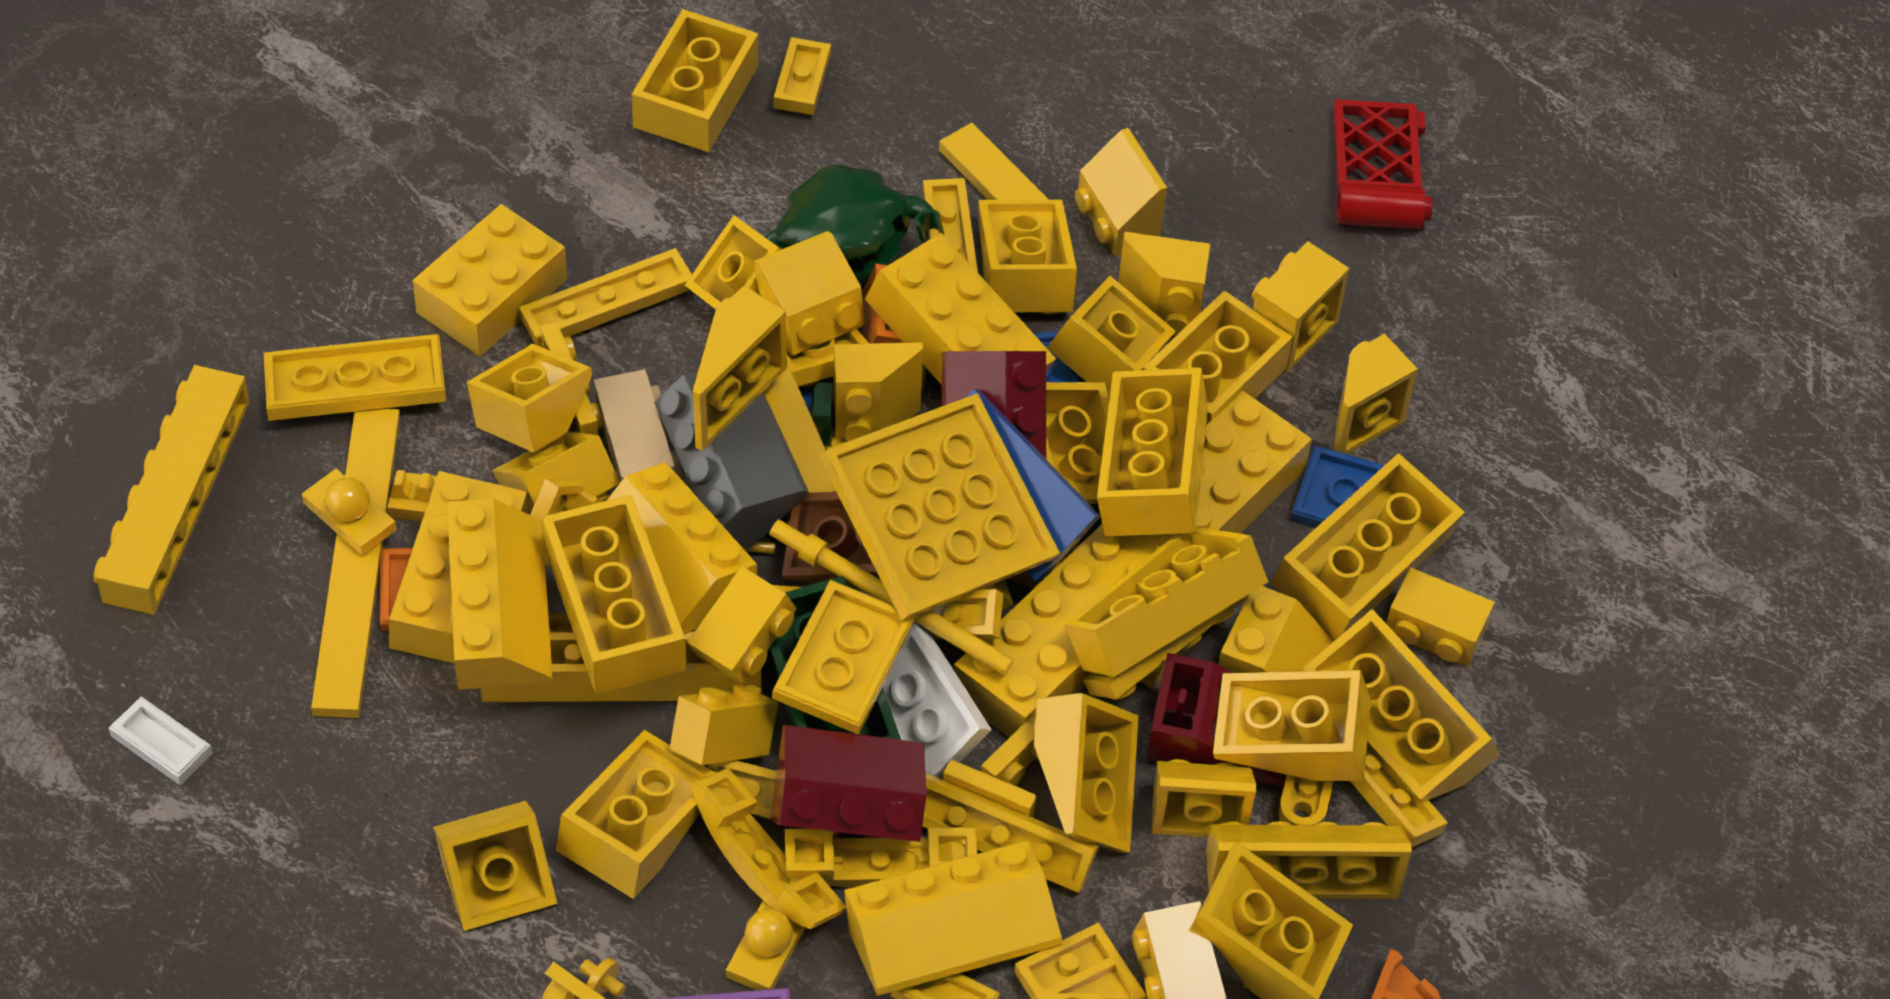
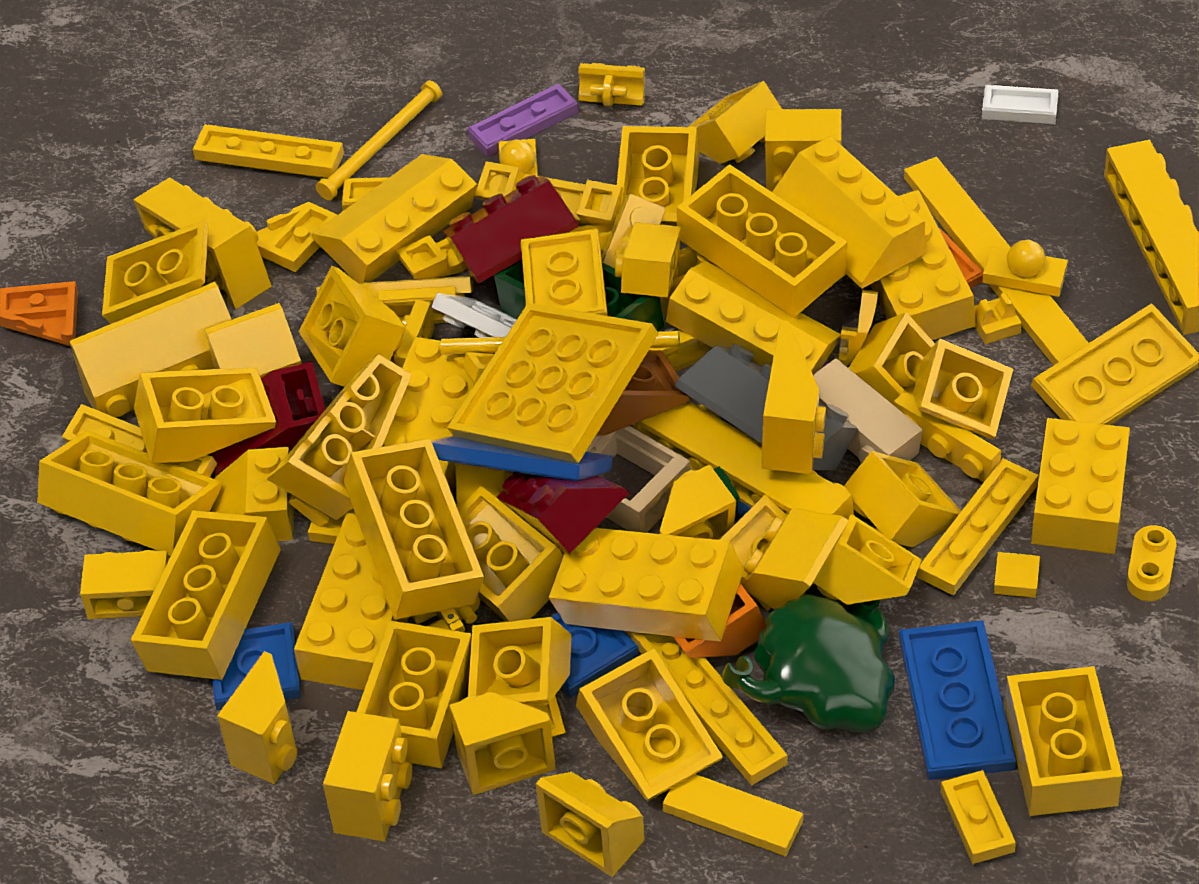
camera: 160 degrees right, 5 degrees down
none -> yellow brick [765,109,841,192]
none -> yellow slope [844,451,961,547]
none -> blue tile [899,620,1016,780]
none -> yellow tile [994,552,1040,598]
none -> yellow plate [1127,525,1176,601]

